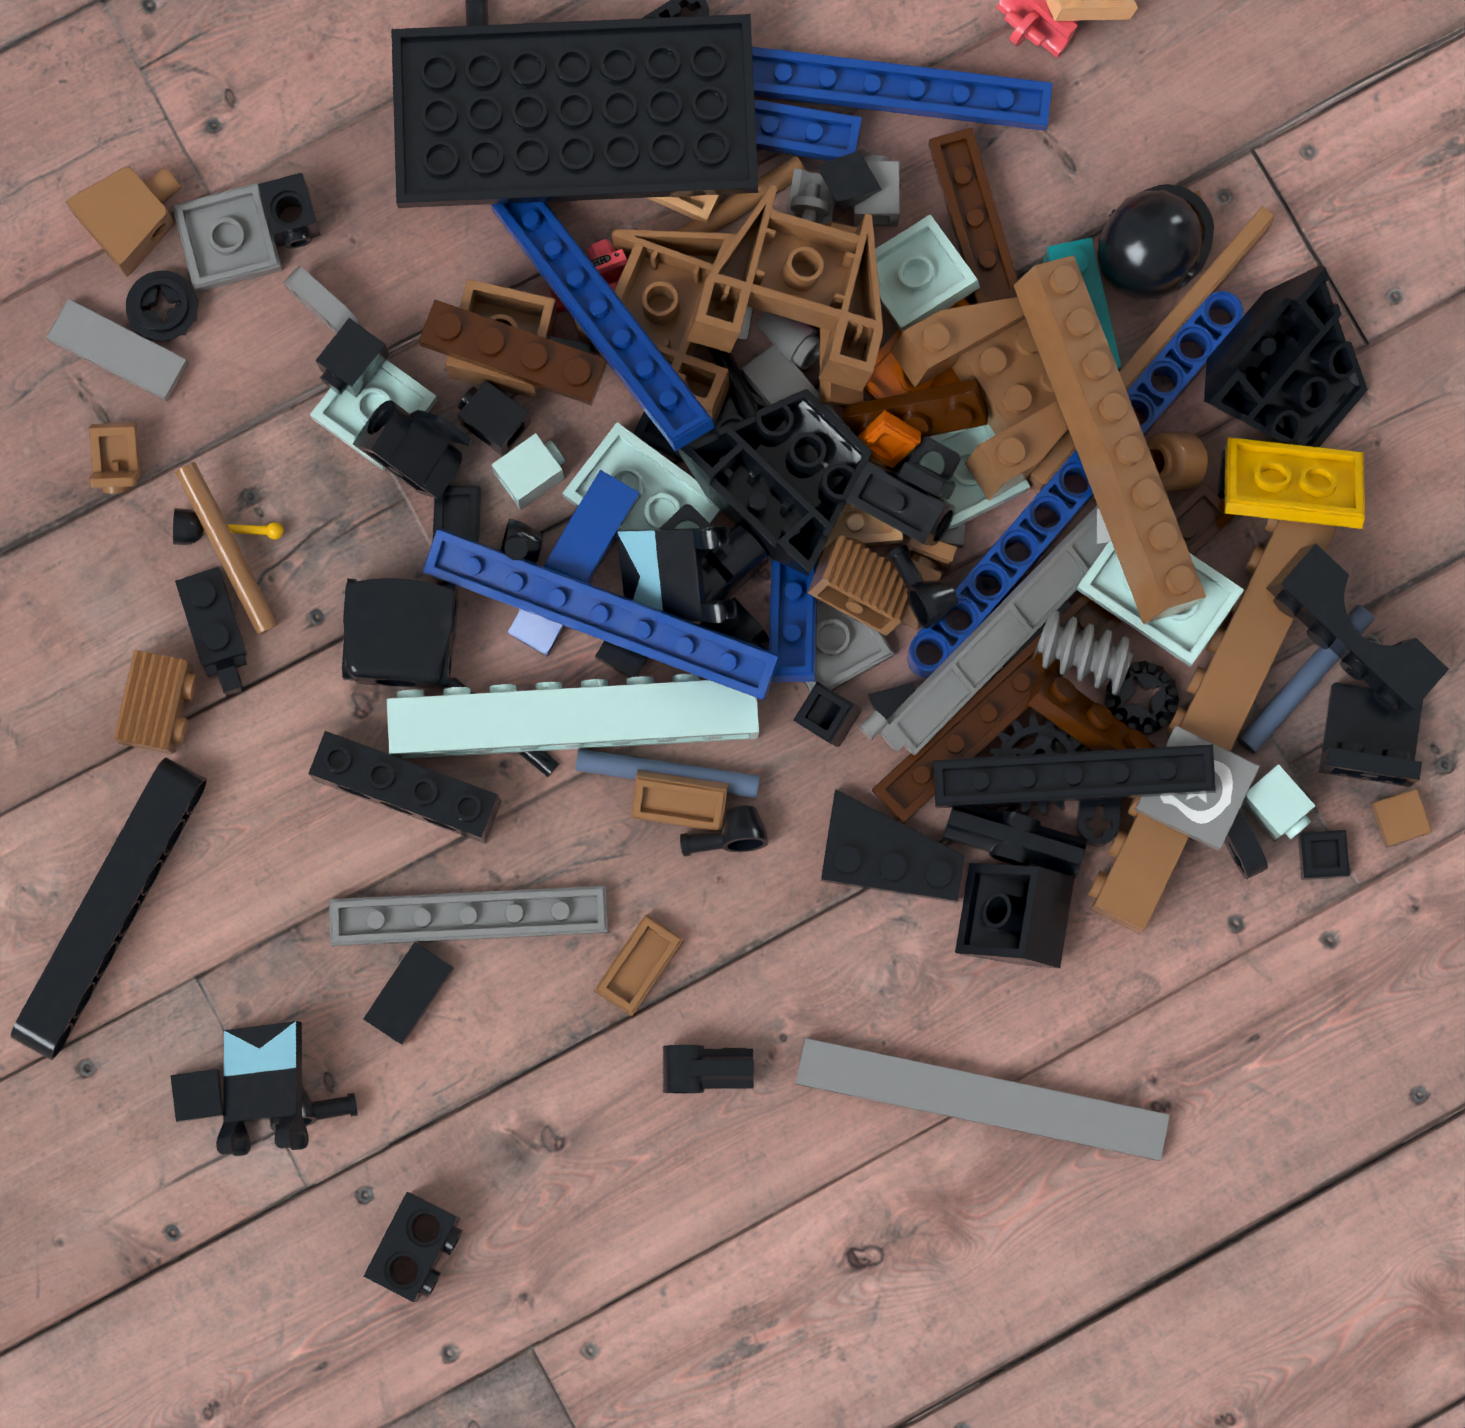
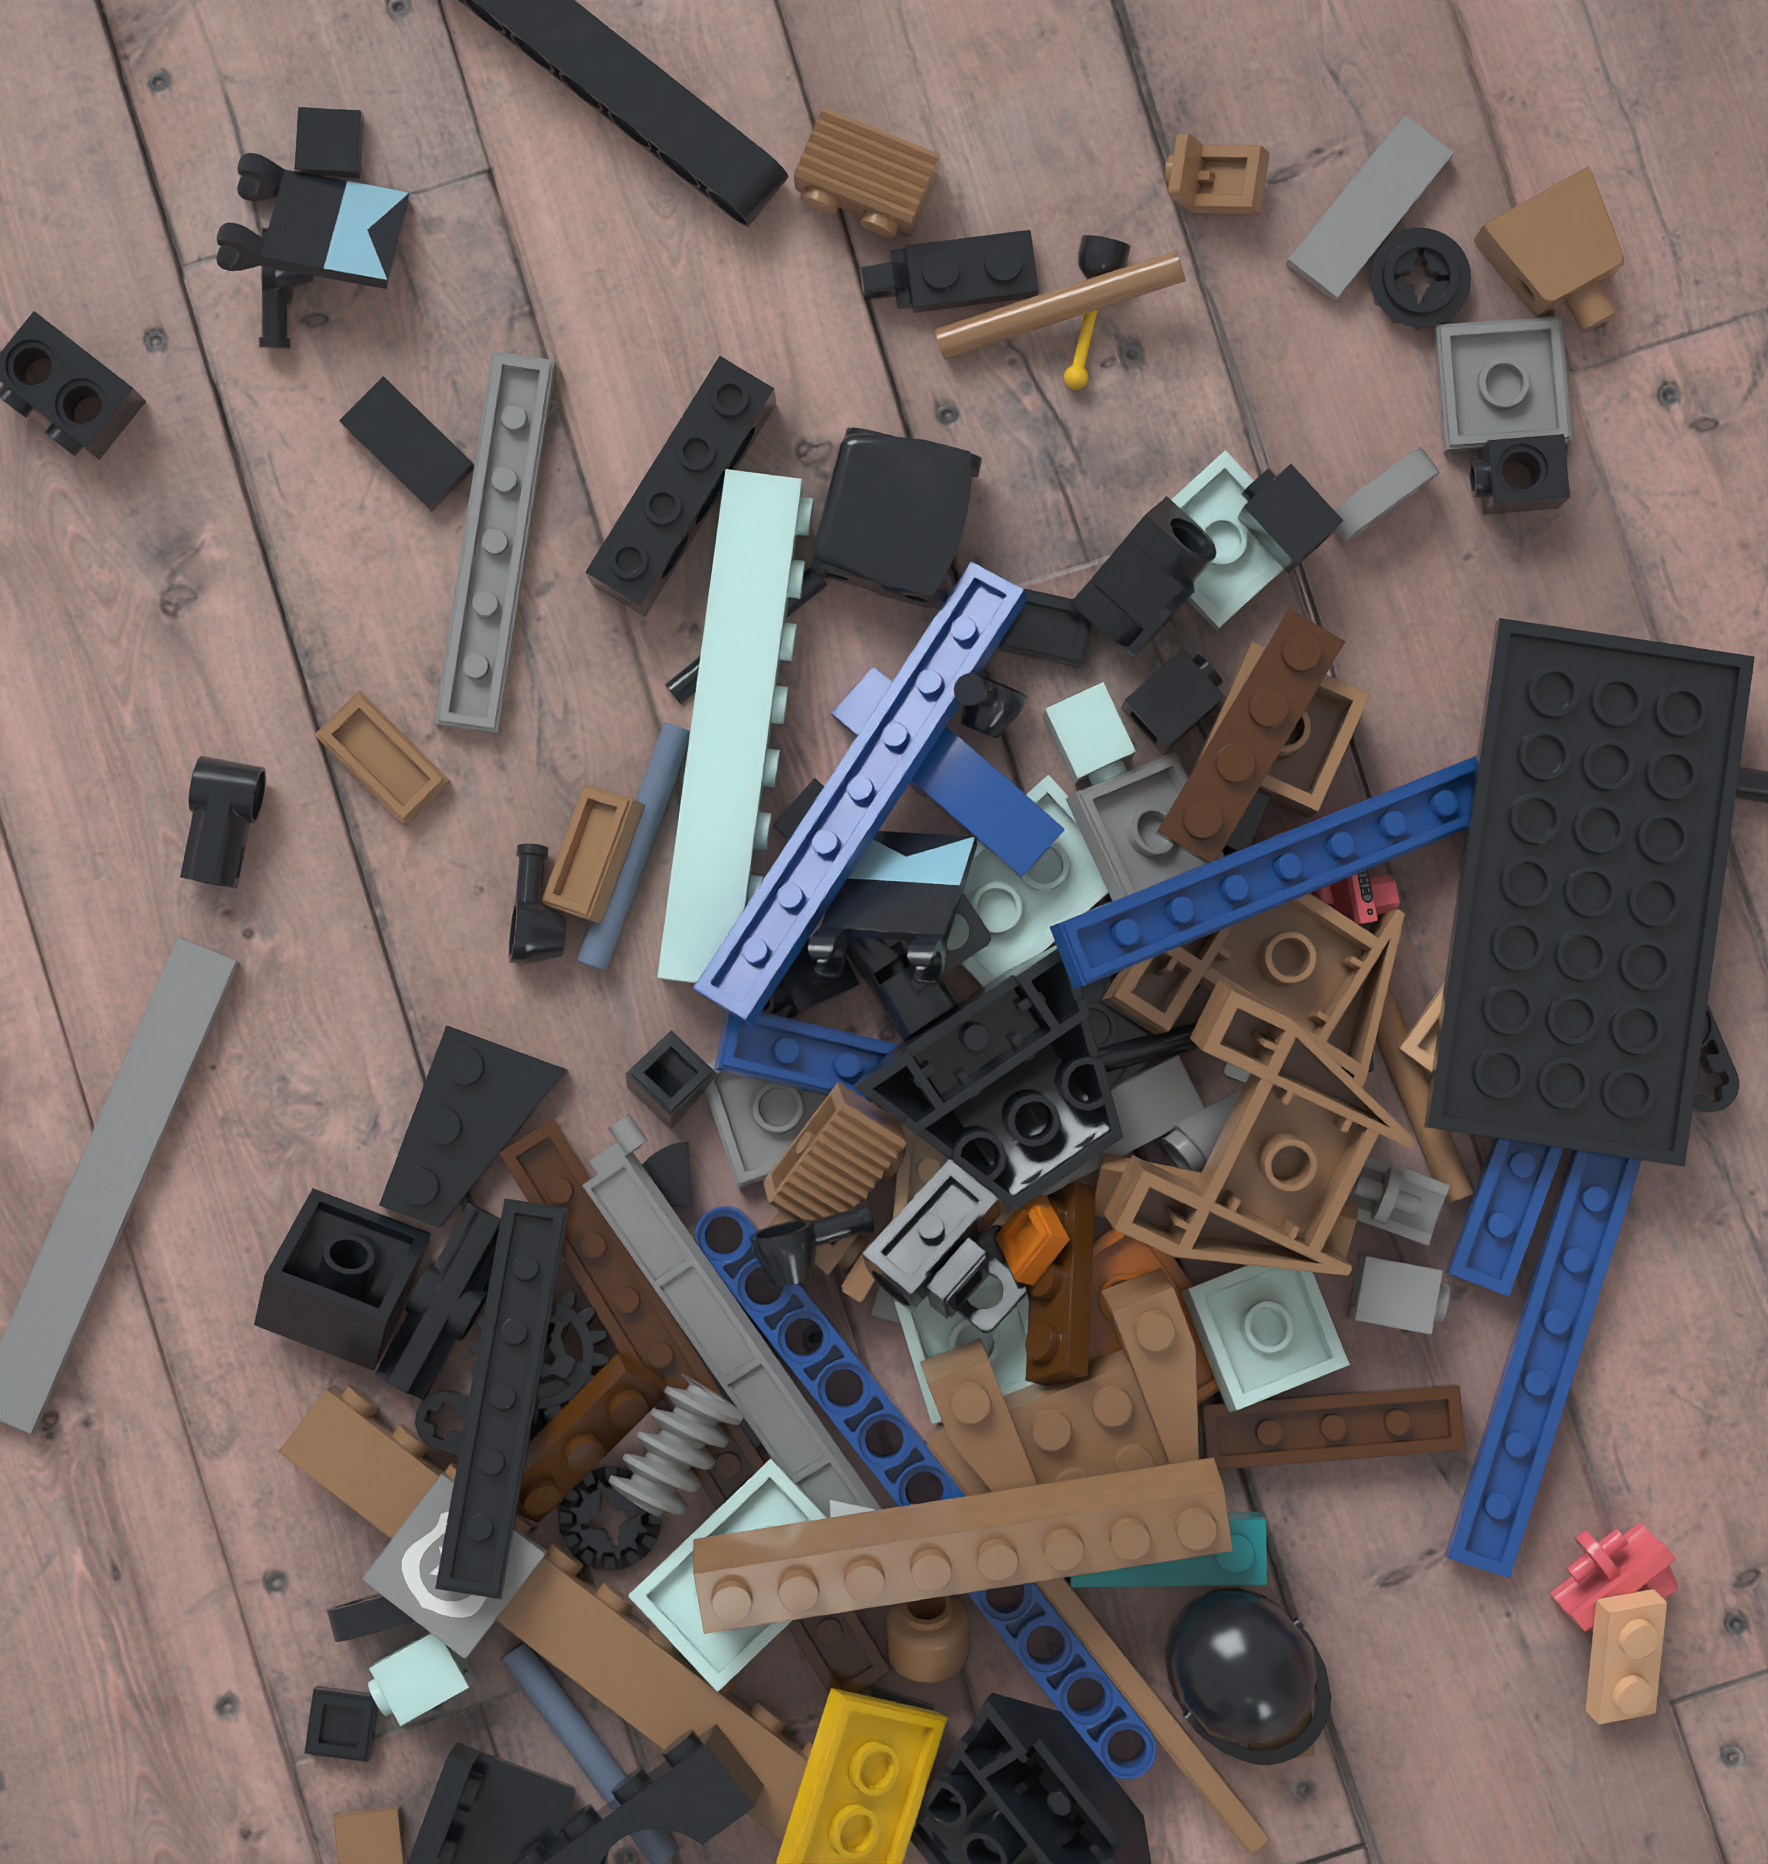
camera: 100 degrees right, 5 degrees up
black slope [817,151,882,212] -> none
none -> light grey tile [1066,751,1225,901]

